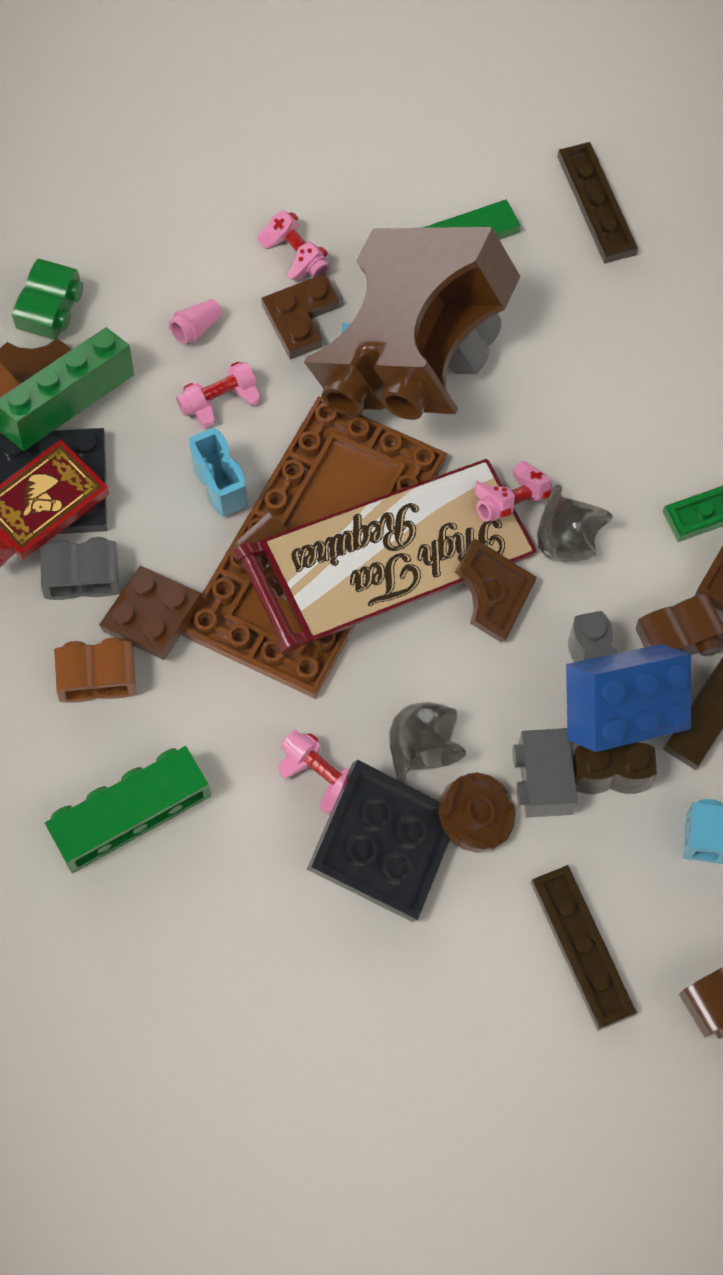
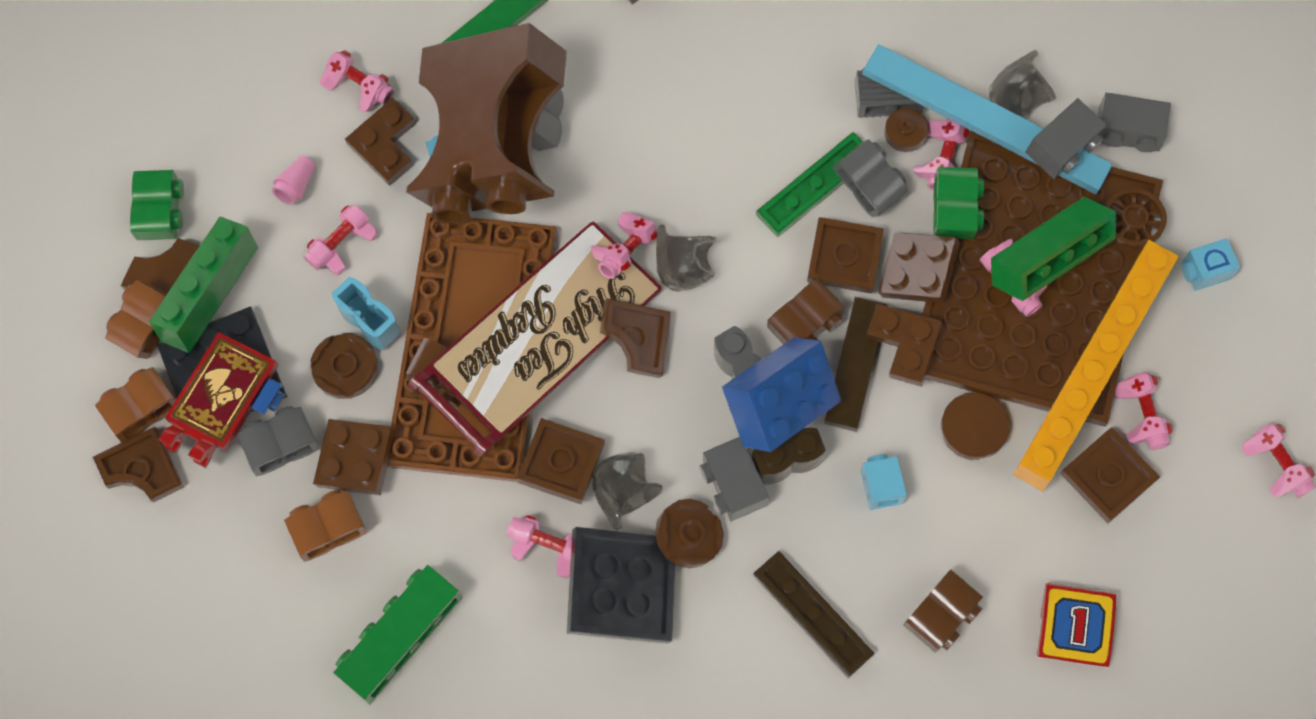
camera: 15 degrees left, 5 degrees up
none -> blue plate [252,378,285,415]
none -> reddish brown tile [311,333,378,399]
none -> reddish brown plate [517,418,605,505]

